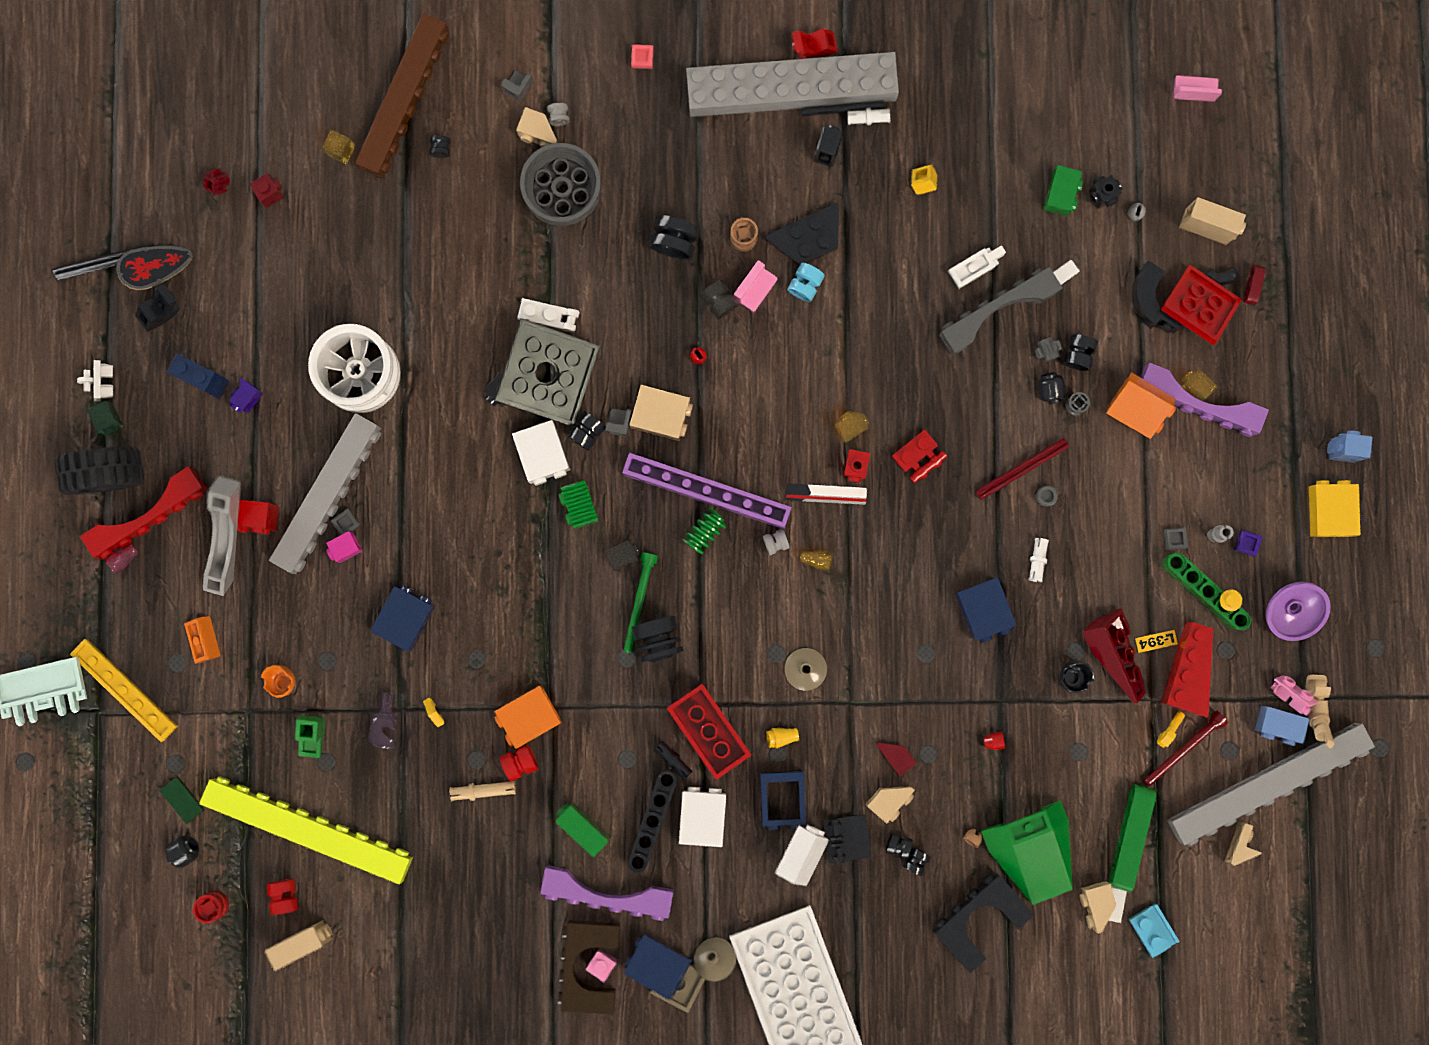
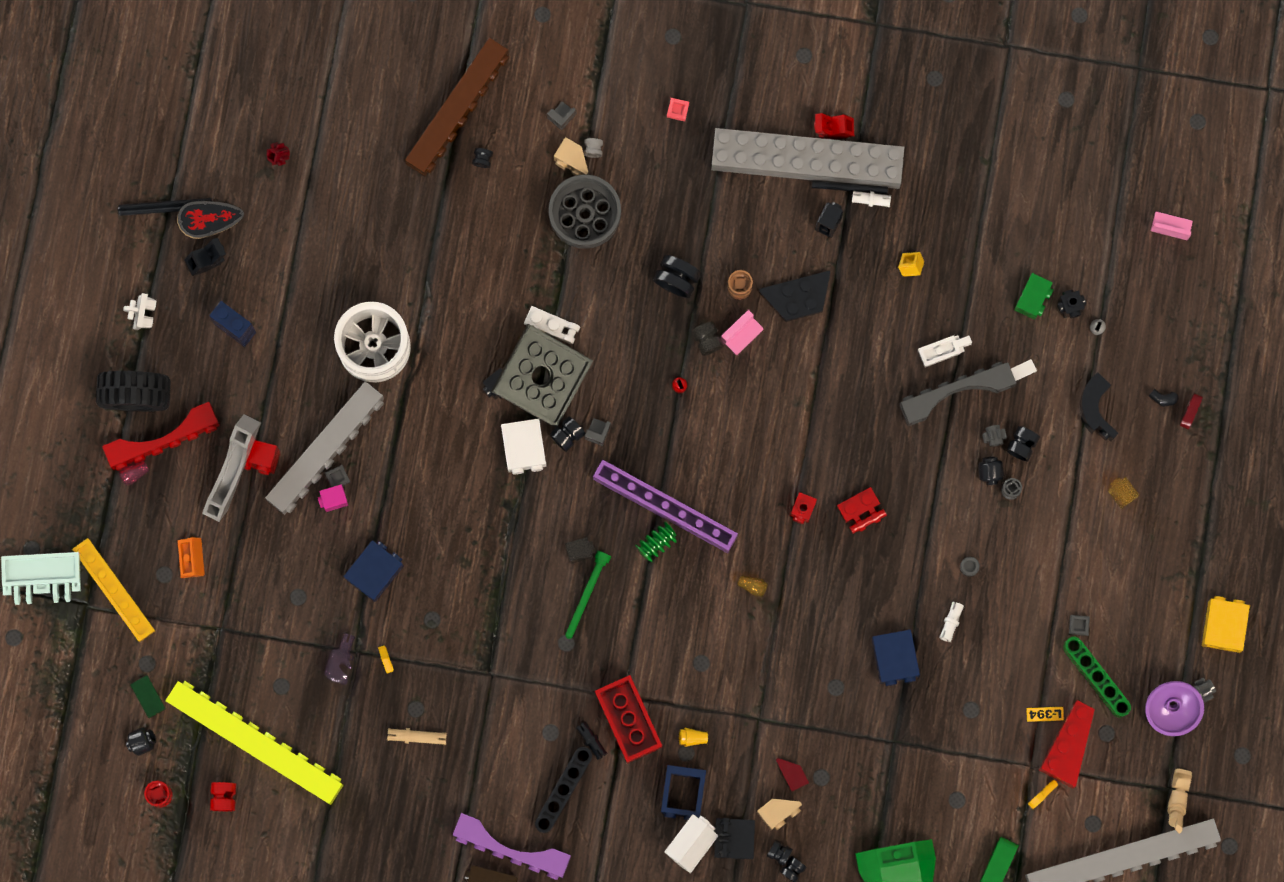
camera: 10 degrees right, 5 degrees down
clear green brick [87,401,123,436] -> none
dark purple brick [229,378,263,414] -> none
dark red brick [250,173,284,208] -> none
orange hair [261,665,295,698] -> none
tan brick [265,920,332,971] -> none
green brick [295,715,325,758] -> none
clear yellow brick [322,130,355,164] -> none
orange brick [494,685,562,749] -> none
red wheel [499,744,539,782] -> none
green brick [555,802,611,858] -> none
green brick [559,480,599,529] -> none
tan brick [630,385,693,441] -> none
black wheel [632,616,684,662] -> none
white brick [679,787,726,847] -> none
light grey wheel [763,529,790,555] -> none
dark tan dish [784,648,827,691] -> none
sticker [786,484,867,505] -> none
medium azure wheel [787,263,825,302] -> none
clear yellow brick [834,410,869,444] -> none
medium nougat hinge [963,829,982,848] -> none
dark red axle [975,438,1069,500] -> none
red hose [984,732,1005,750] -> none
black hair [1059,661,1095,694] -> none
dark red wedge [1082,608,1146,704] -> none
orange brick [1106,372,1176,439] -> none
medium lavender arch [1140,363,1269,437] -> none
dark red piece [1144,710,1229,786] -> none
red plate [1160,264,1242,346] -> none
tan brick [1179,197,1246,245] -> none
light grey pin [1207,525,1233,543] -> none
yellow plate [1220,590,1242,611] -> none
dark purple tile [1234,530,1263,557] -> none
medium blue brick [1254,706,1309,746] -> none
bright pink hinge [1271,675,1318,715] -> none
medium blue brick [1327,431,1372,463] -> none
none -> dark grey gear [1194,677,1216,703]

